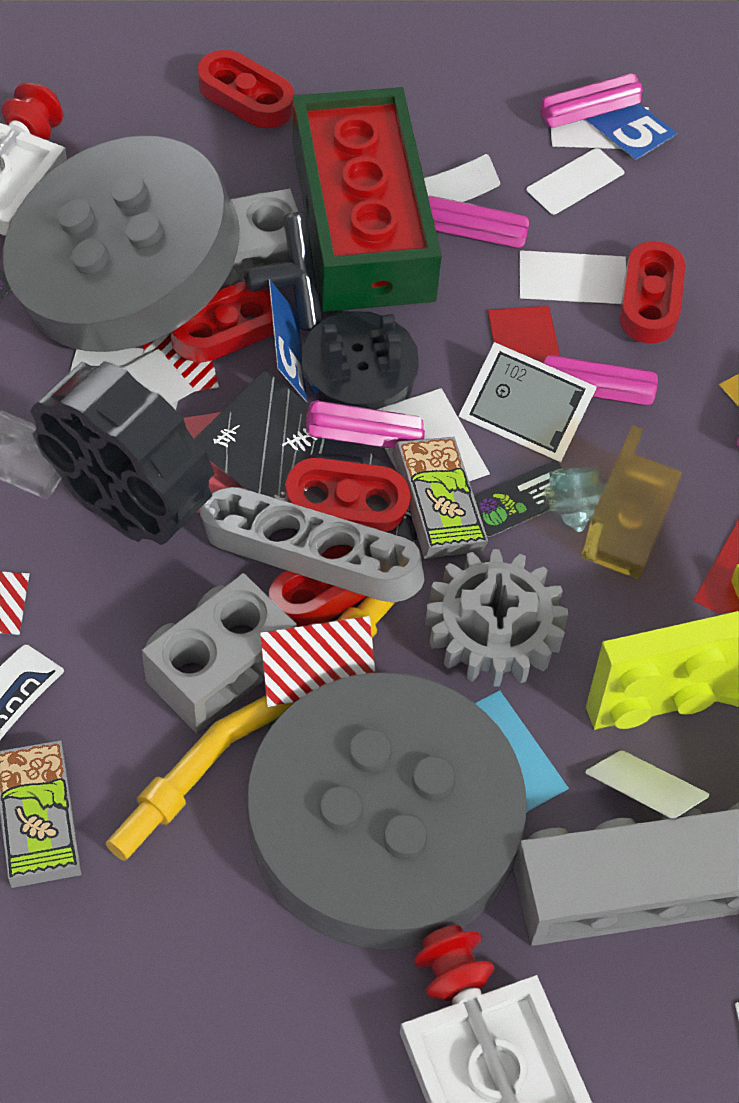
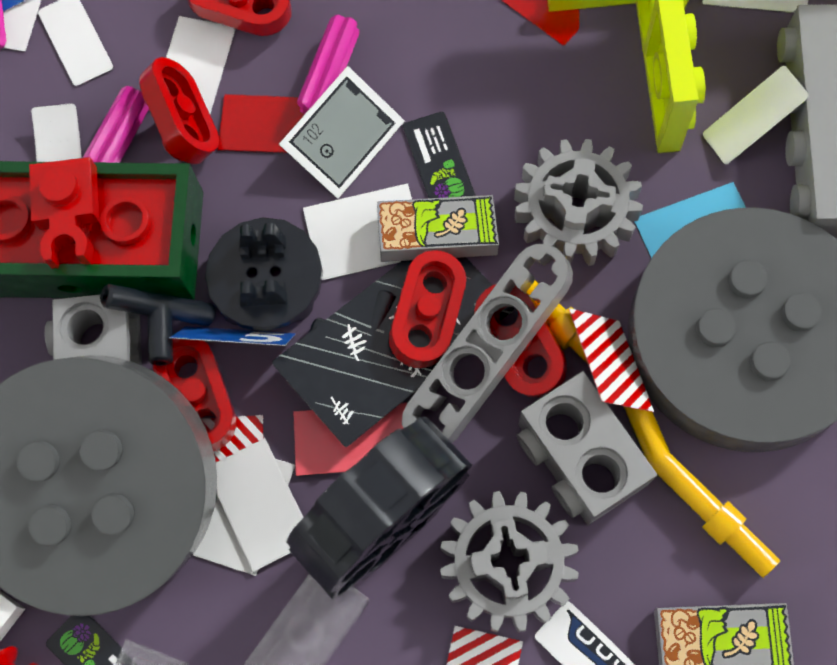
camera: 70 degrees left, 15 degrees up
axle [305,400,425,449] -> none
clear light blue plate [544,467,607,532] -> none
clear yellow panel [581,425,683,580] -> none
none -> red plate [29,157,100,269]
none -> red plate [139,57,219,164]
none -> light grey gear [440,491,579,633]

